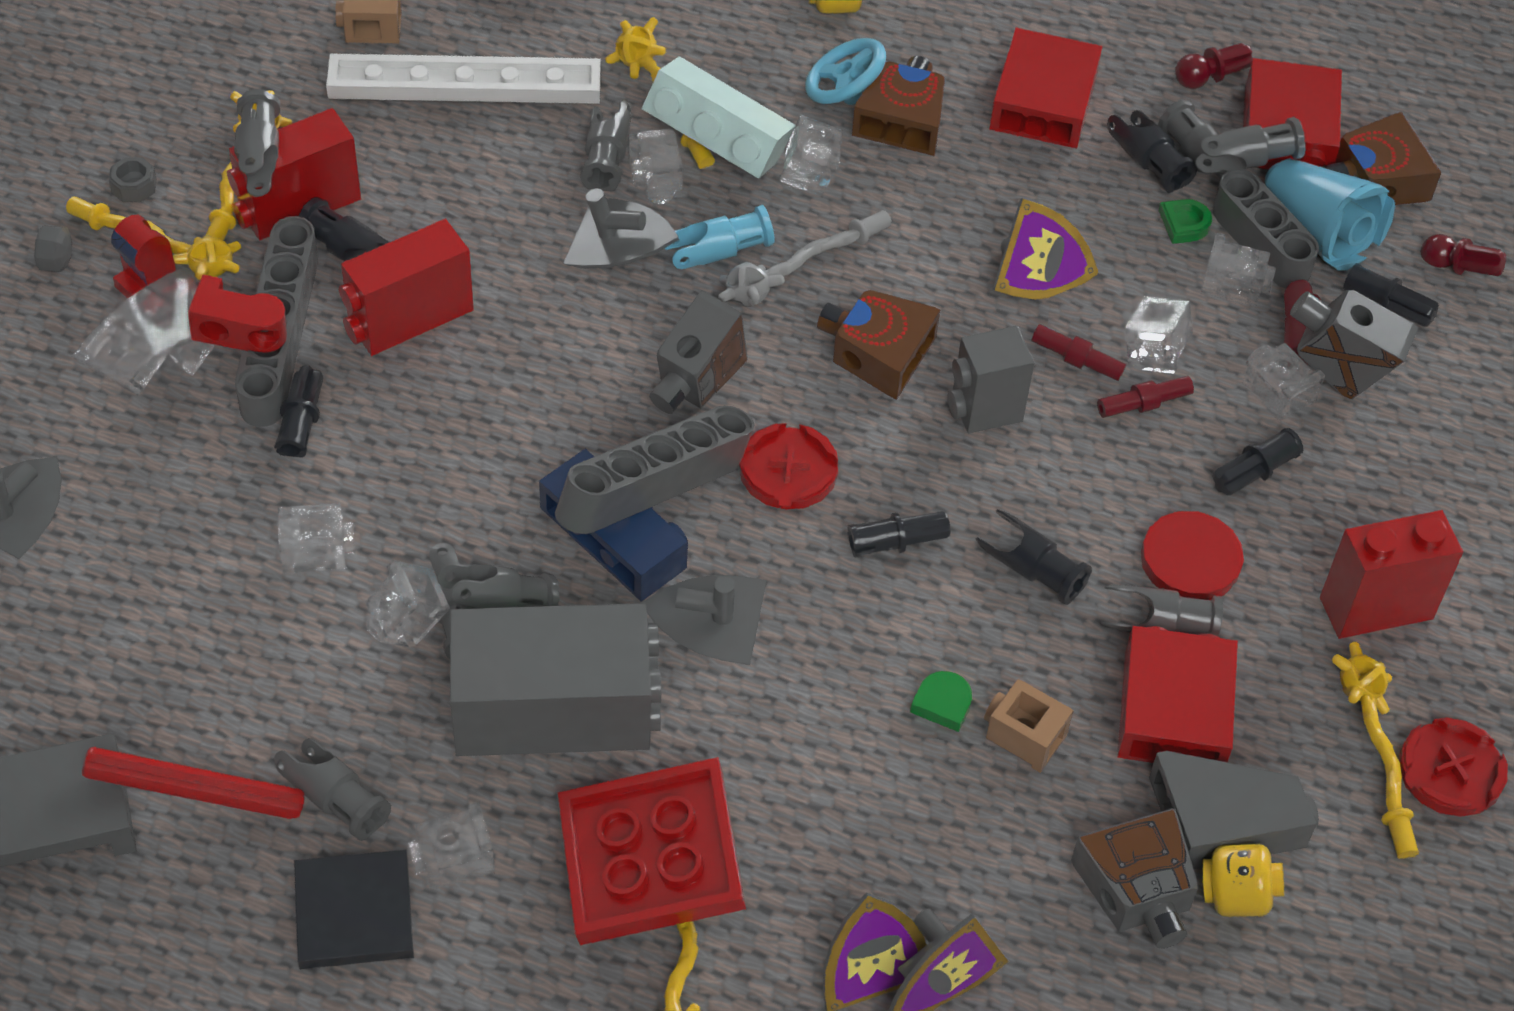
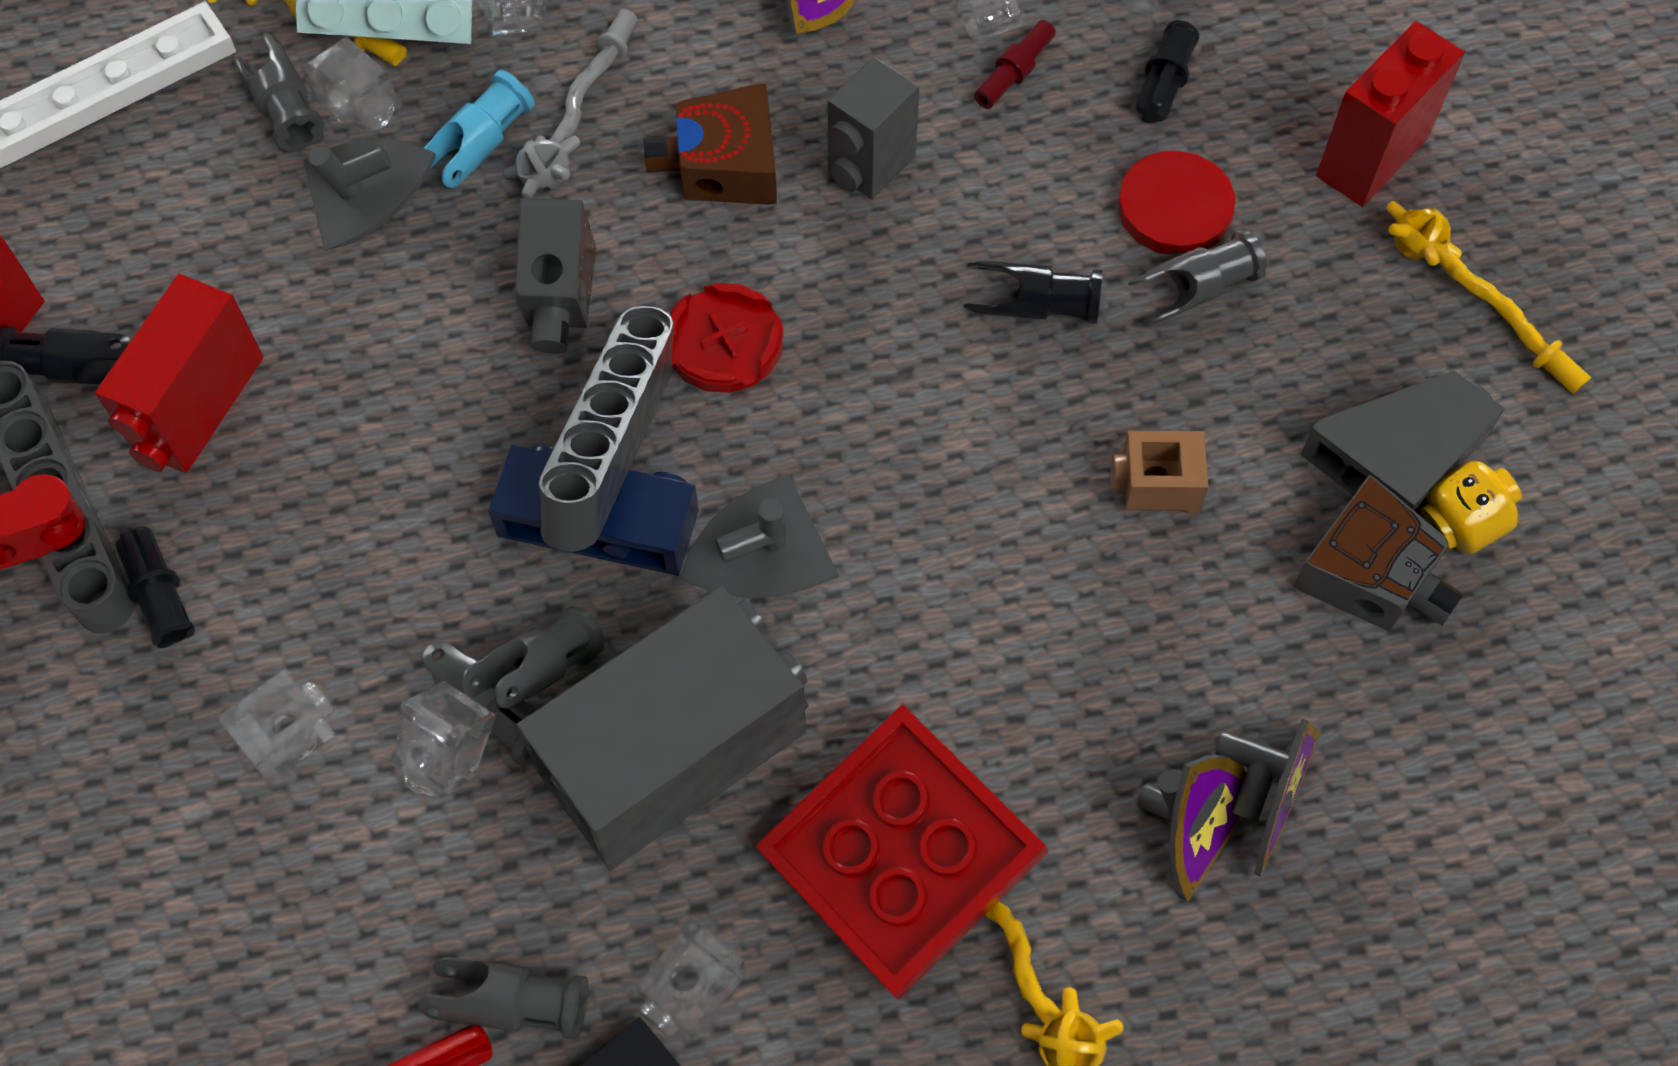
camera: 30 degrees left, 10 degrees up
black axle [847,511,951,557] -> none
green tile [910,671,972,732] -> none
dark red bar [1031,324,1127,381] -> none
red brick [1117,626,1238,763] -> none
red tile [1399,717,1508,817] -> none

